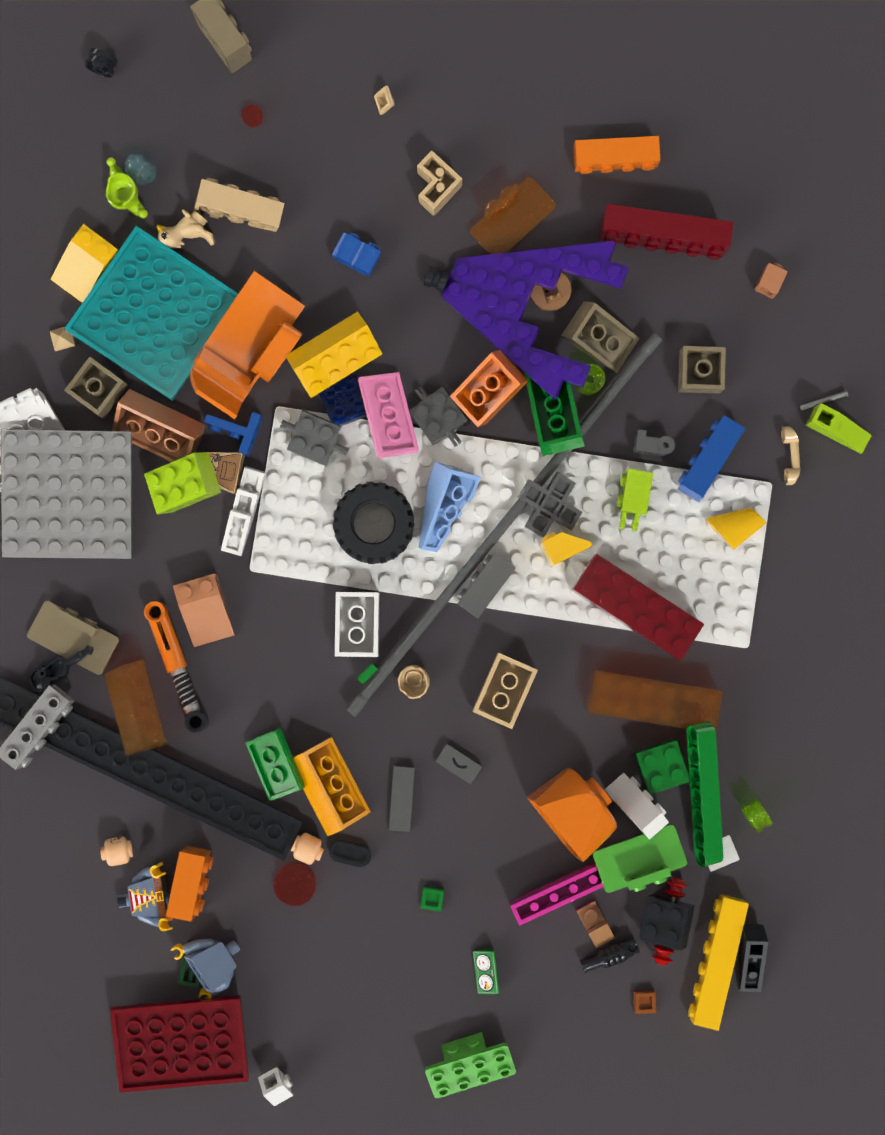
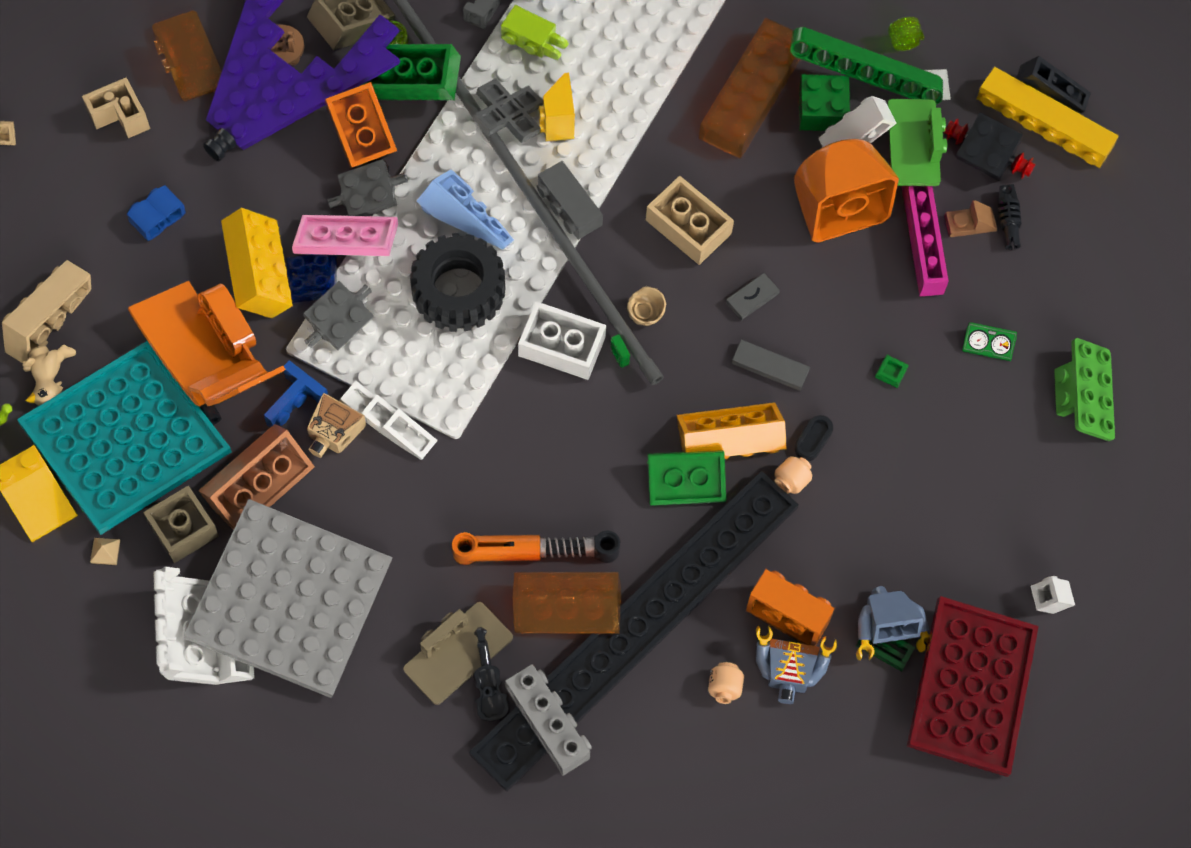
camera: 70 degrees left, 20 degrees down
lime brick [144,452,221,514] -> none
nougat slope [173,574,235,647] -> none
clear red tile [273,862,316,906] -> none
dark red brick [571,553,704,660] -> none
dark orange tile [633,990,657,1014] -> none

